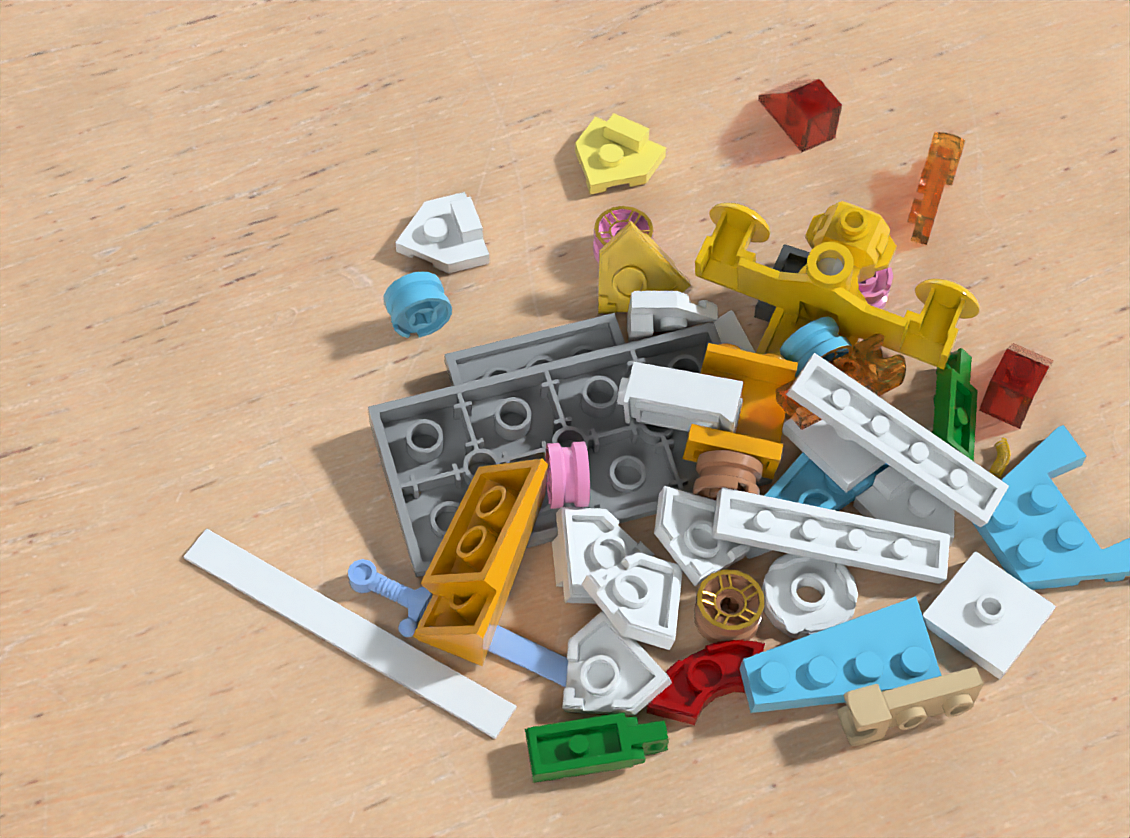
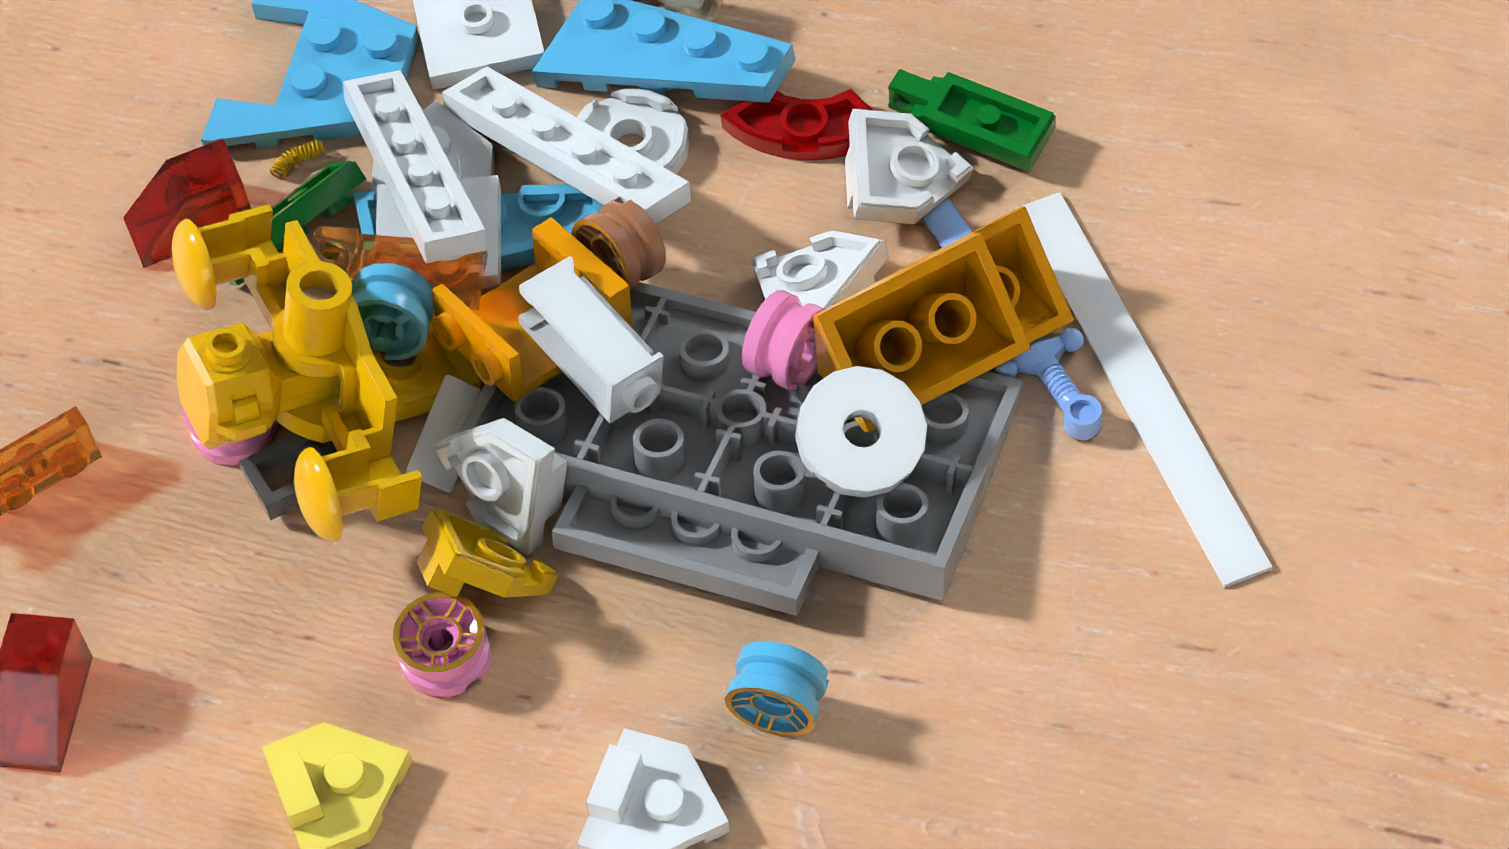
camera: 135 degrees left, 0 degrees up
white plate [582,552,682,650] -> none
white plate [654,486,750,586] -> none
nougat wheel [694,570,764,643] -> none
none -> white tile [795,366,927,498]

